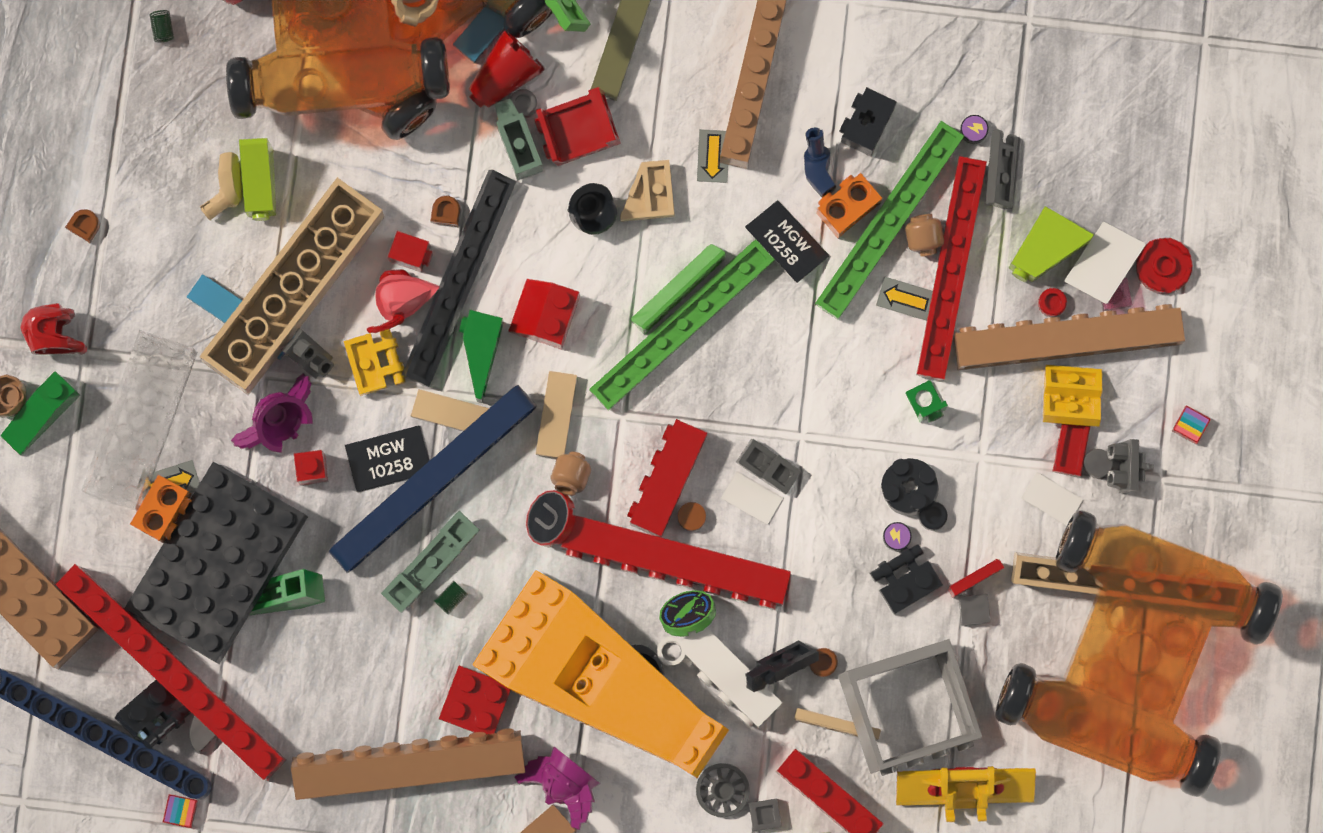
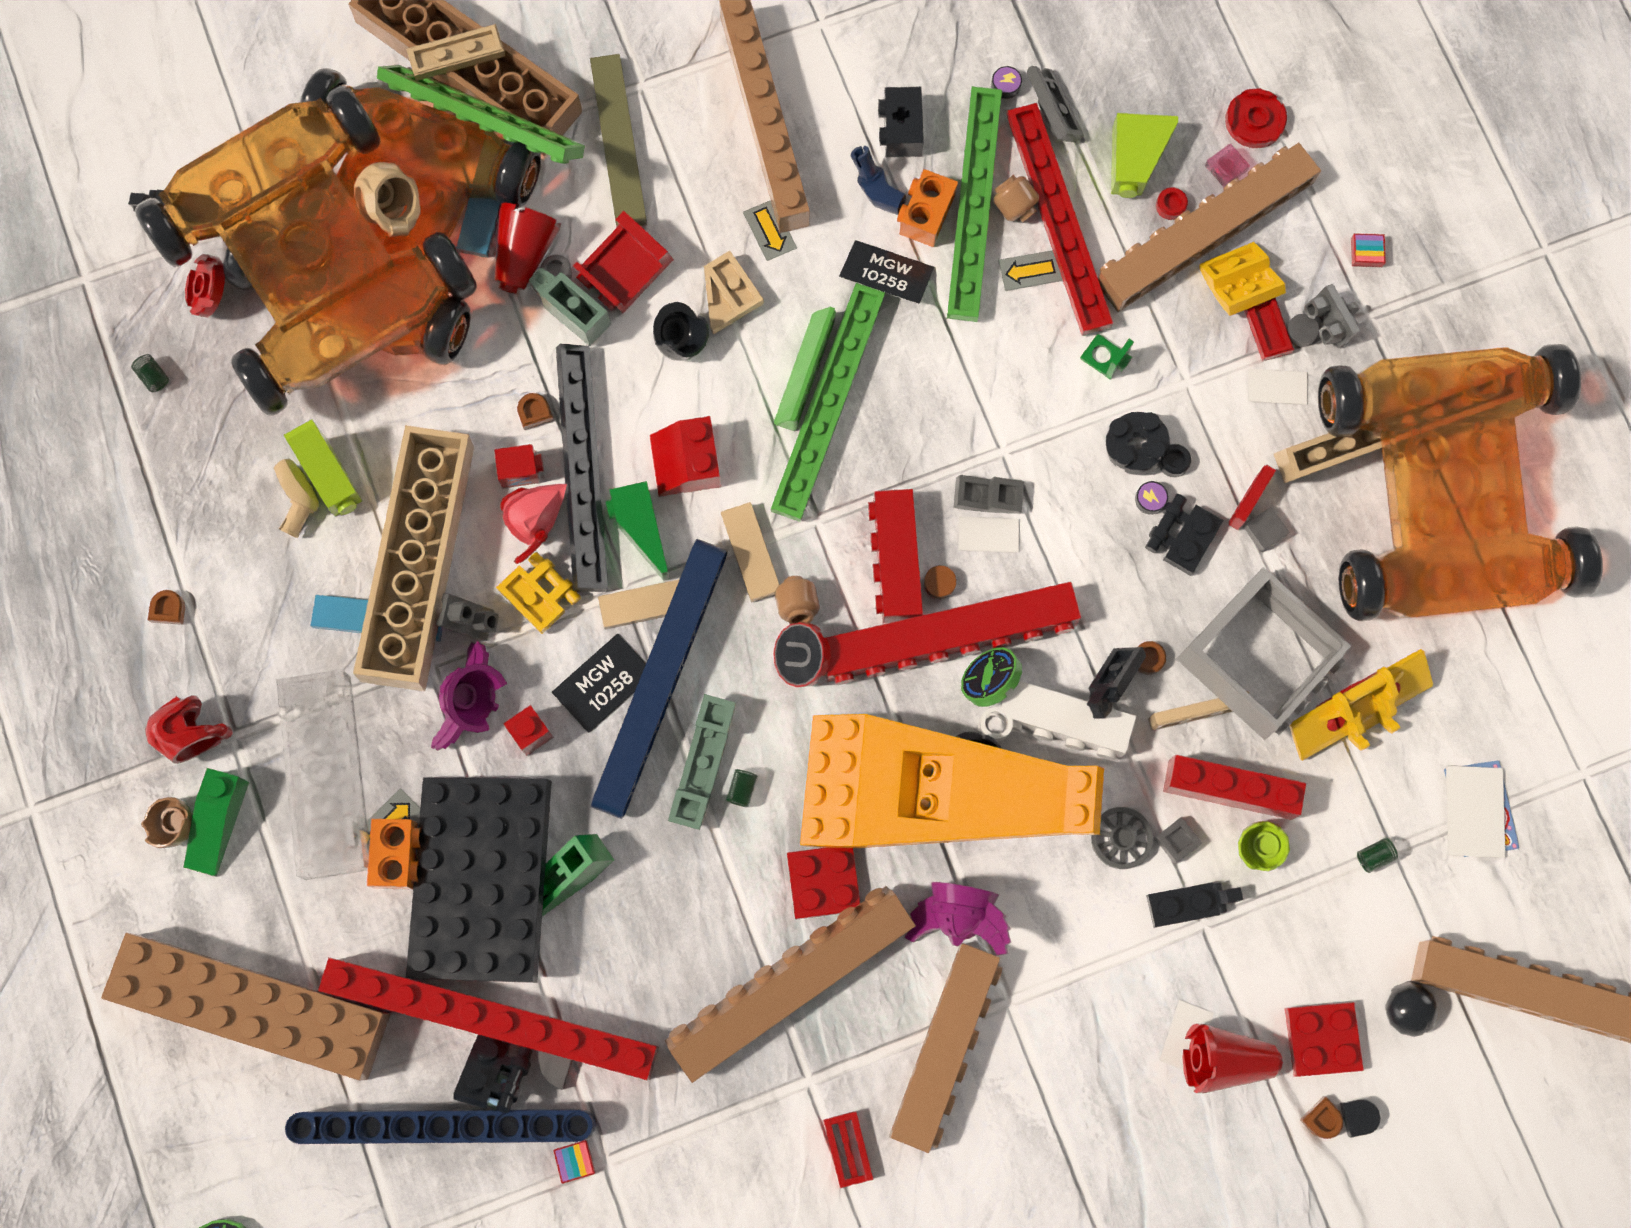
camera: 30 degrees left, 5 degrees down
white sticker [1064,222,1146,304] -> none

